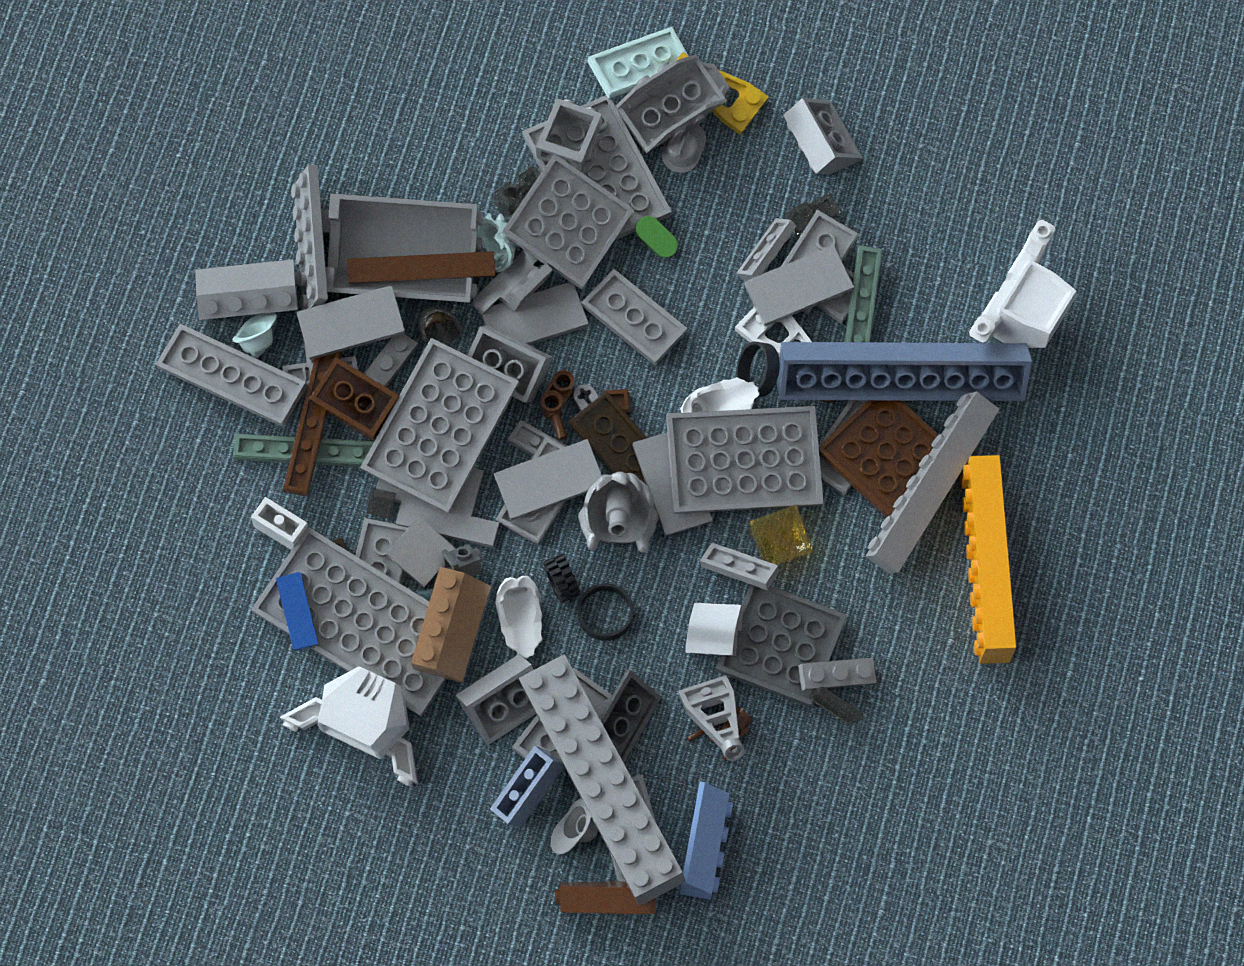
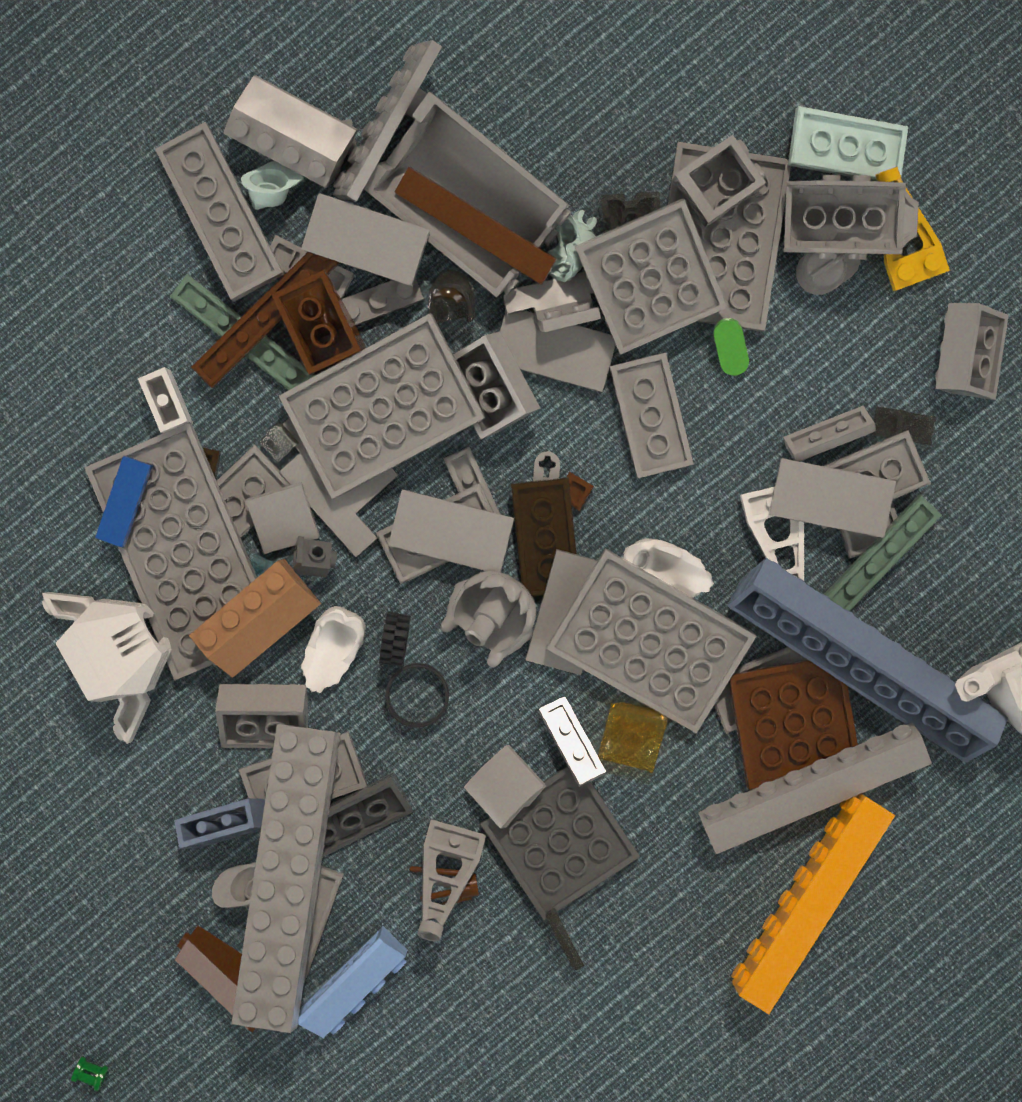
camera: 40 degrees right, 20 degrees up
reddish brown beam [541,370,575,440] -> none
black tyre [736,341,780,397] -> none
light grey plate [798,658,876,691] -> none

